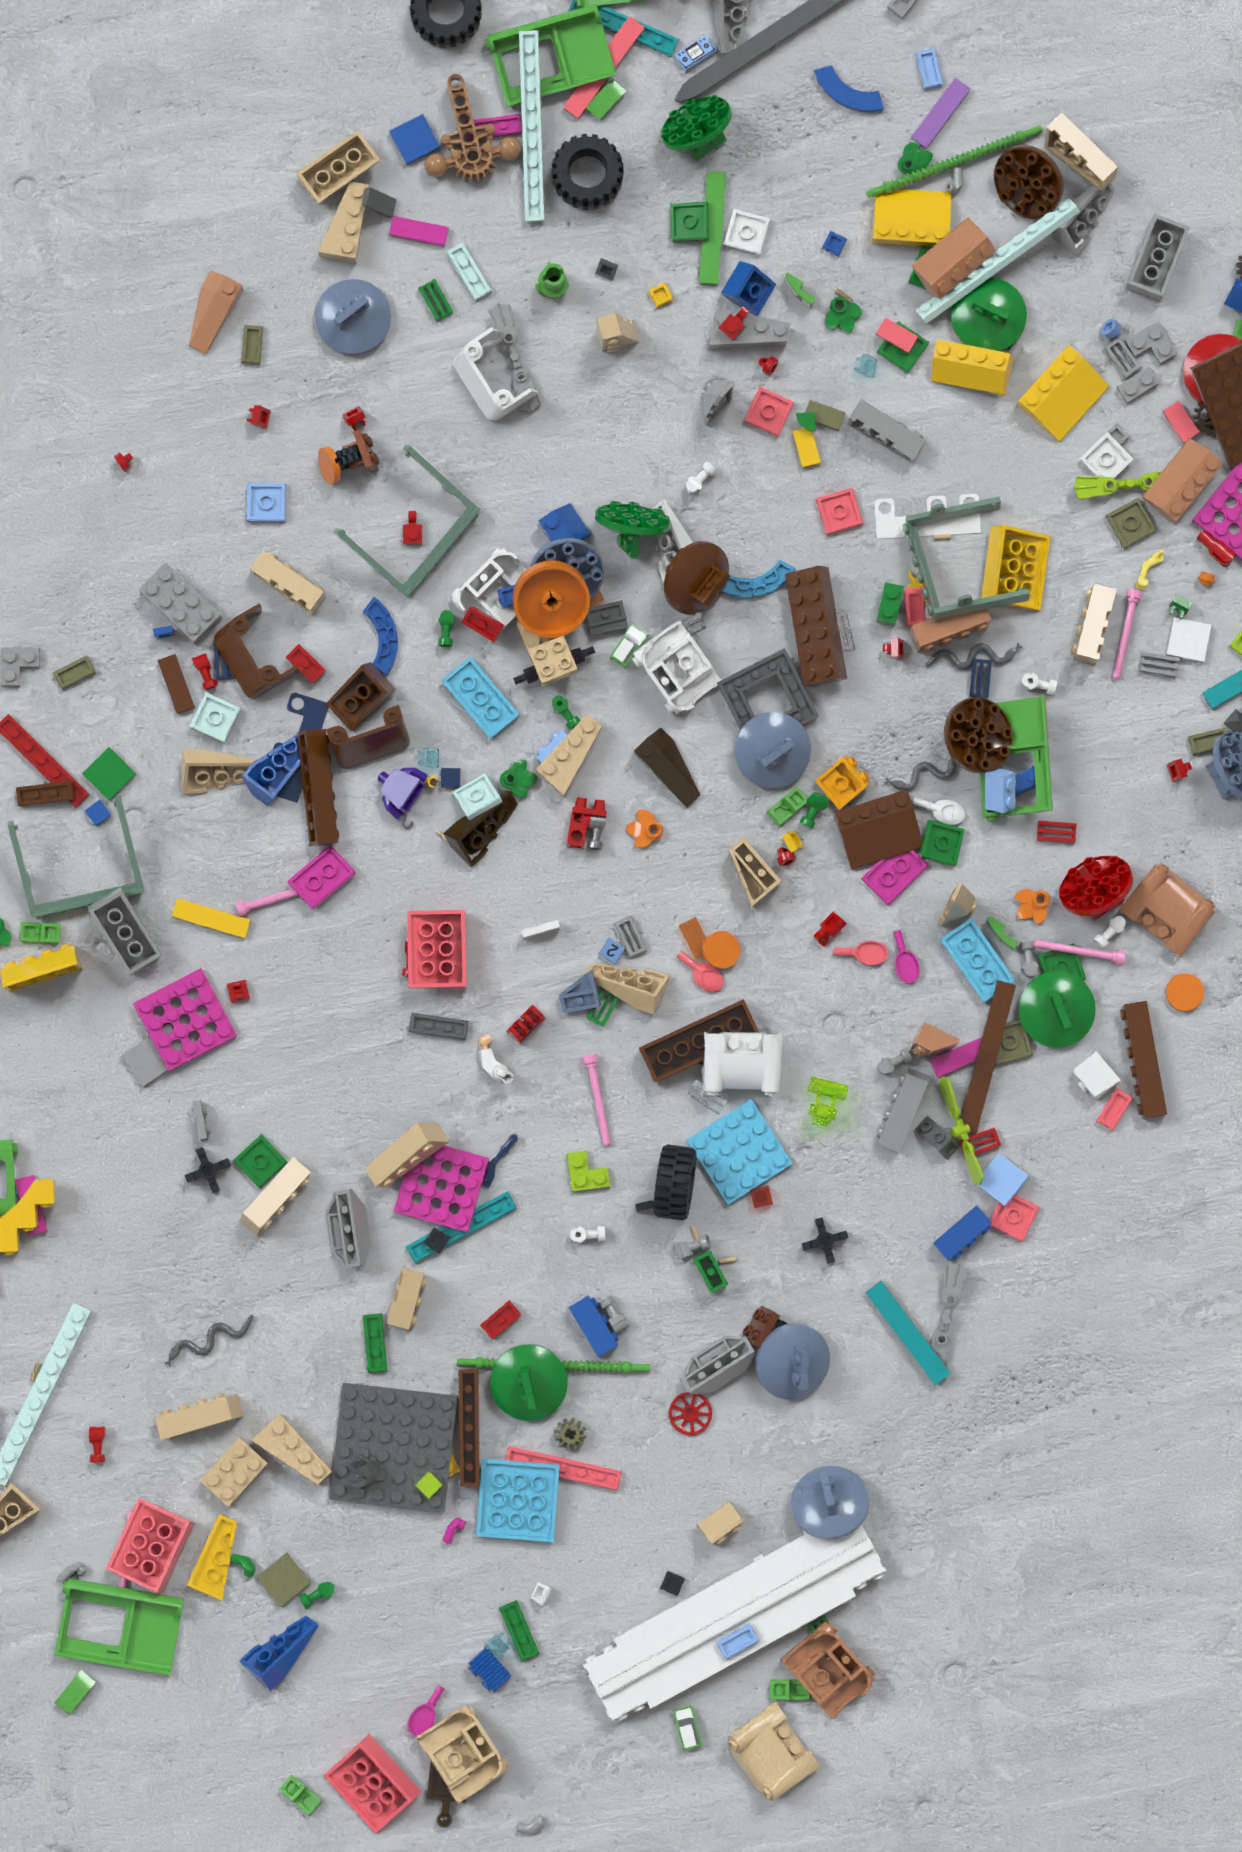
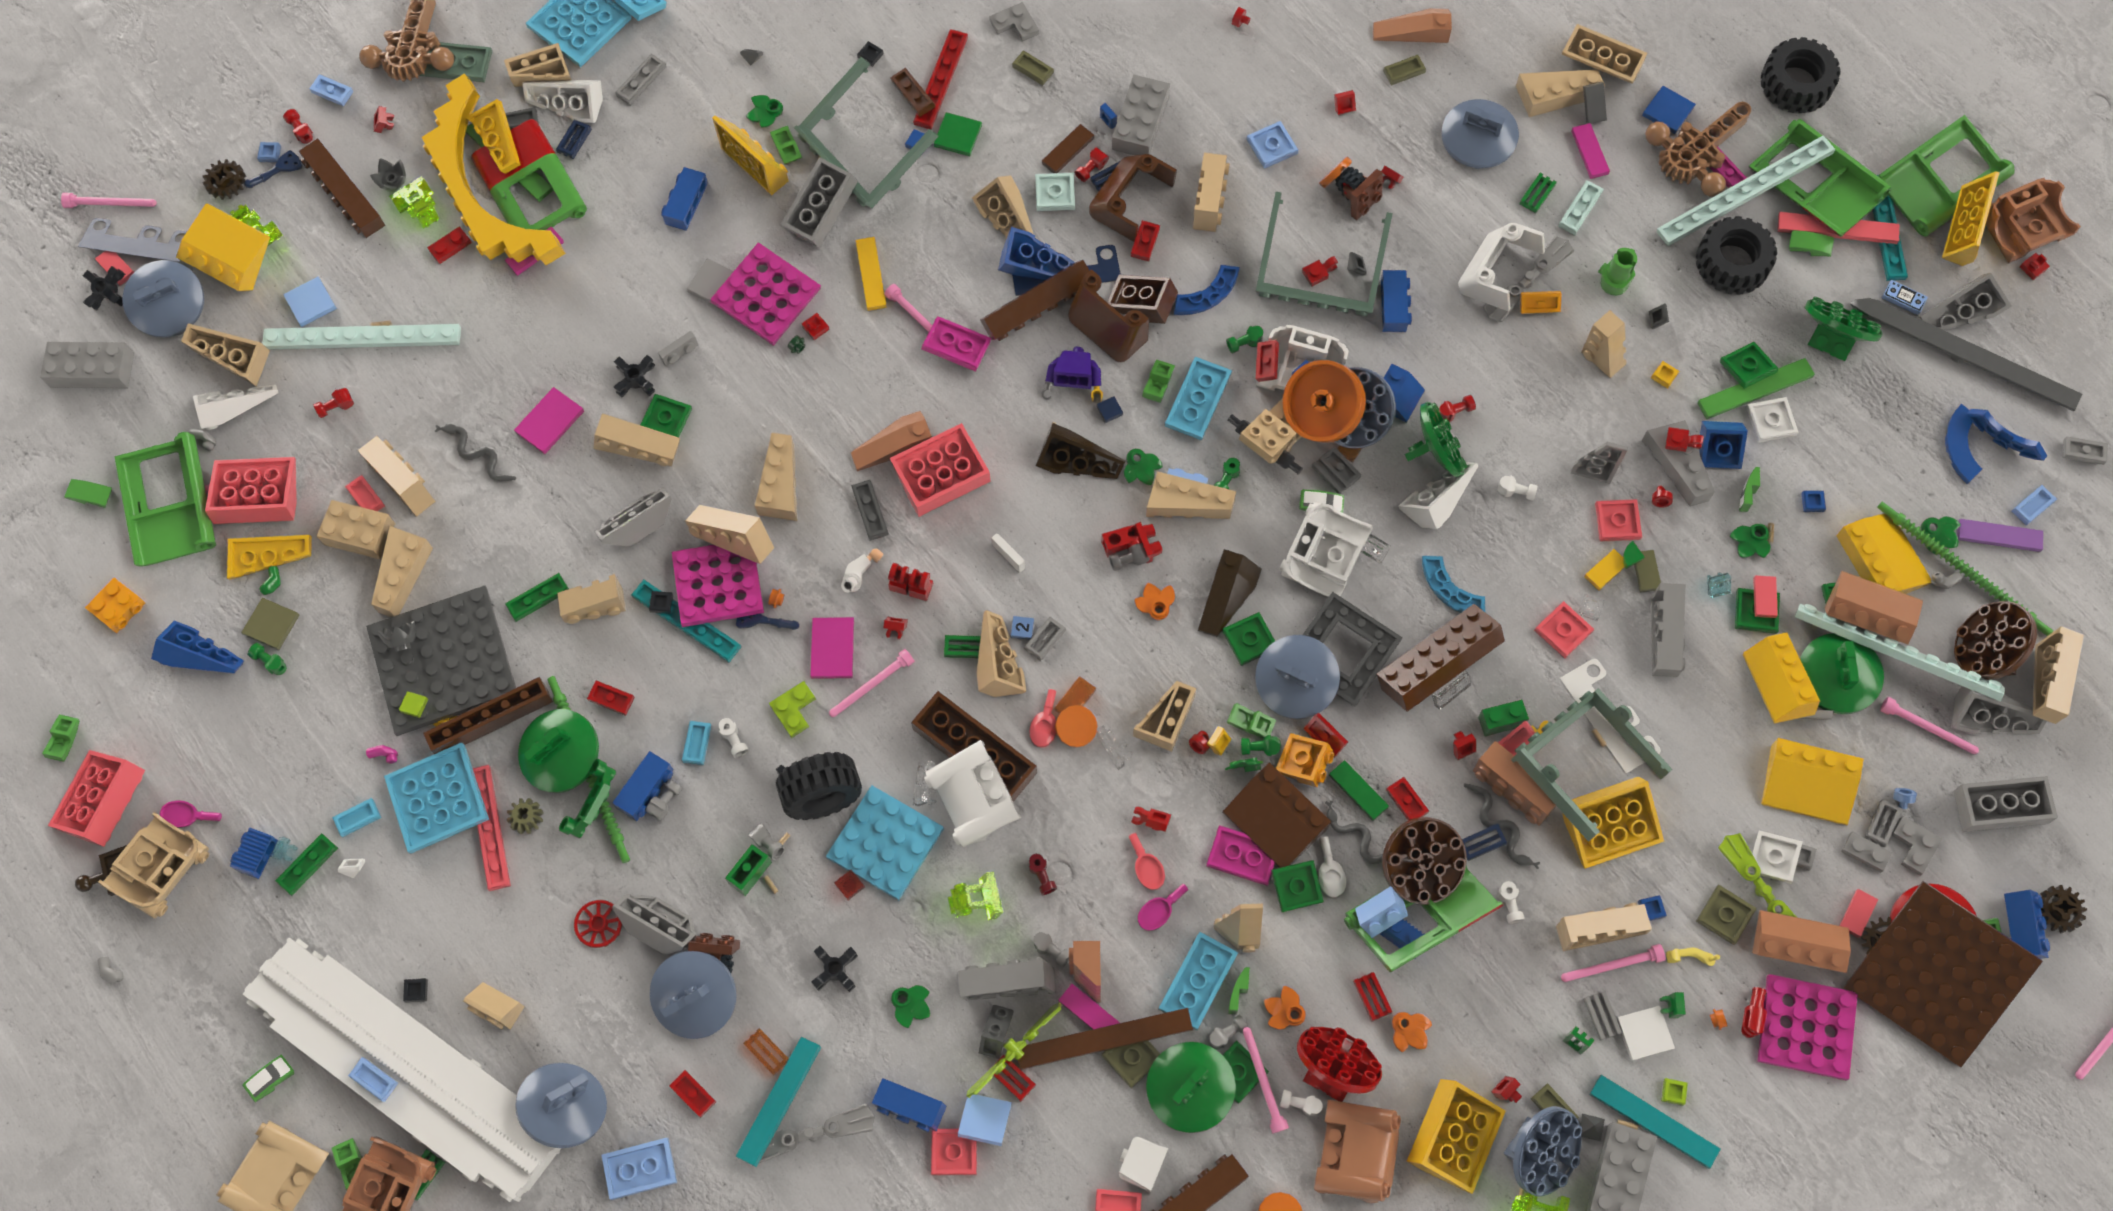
camera: 70 degrees right, 15 degrees down
clear light blue tile [417,747,439,768] -> none
light aqua plate [452,773,502,820] -> none
sand blue wing [559,970,601,1014] -> none
reddish brown bracket [664,541,730,615] -> none
none -> light orange plate [85,578,145,633]
none -> white wedge [193,385,278,430]
none -> medium azure tile [332,798,382,837]
none -> coral tile [345,475,385,511]
none -> dark pink tile [514,387,584,454]
none -> green plate [559,759,616,838]
none -> light blue plate [601,1138,677,1200]
none -> blue brick [661,167,708,231]
none -> red plate [669,1070,716,1118]
none -> medium azure tile [682,721,712,765]
none -> clear orange tile [743,1028,789,1076]
none -> tan wedge [755,433,798,521]
none -> orange plate [768,589,785,608]
none -> dark green plate [787,335,806,354]
none -> dark pink tile [810,617,854,679]
none -> nougat wedge [851,411,932,471]
none -> red tile [883,616,908,640]
none -> green plate [891,985,930,1028]
none -> dark red leg [1029,853,1057,896]
none -> bright green slope [1142,359,1175,403]
none -> green tile [1222,612,1275,666]
none -> green plate [1225,757,1264,772]
none -> red plate [1303,713,1348,758]
none -> green tile [1329,760,1389,821]
none -> dark grey slope [1347,252,1367,275]
none -> blue brick [1381,270,1412,332]
none -> red plate [1386,777,1429,820]
none -> orange plate [1392,1012,1432,1052]
none -> yellow slope [1407,1079,1506,1194]
none -> red leg [1439,395,1476,422]
none -> light orange plate [1520,291,1562,314]
none -> green tile [1563,1026,1594,1054]
none -> blue tile [1638,895,1667,921]
none -> bright pink piece [1880,696,1979,754]
none -> blue tile [1967,409,2047,461]

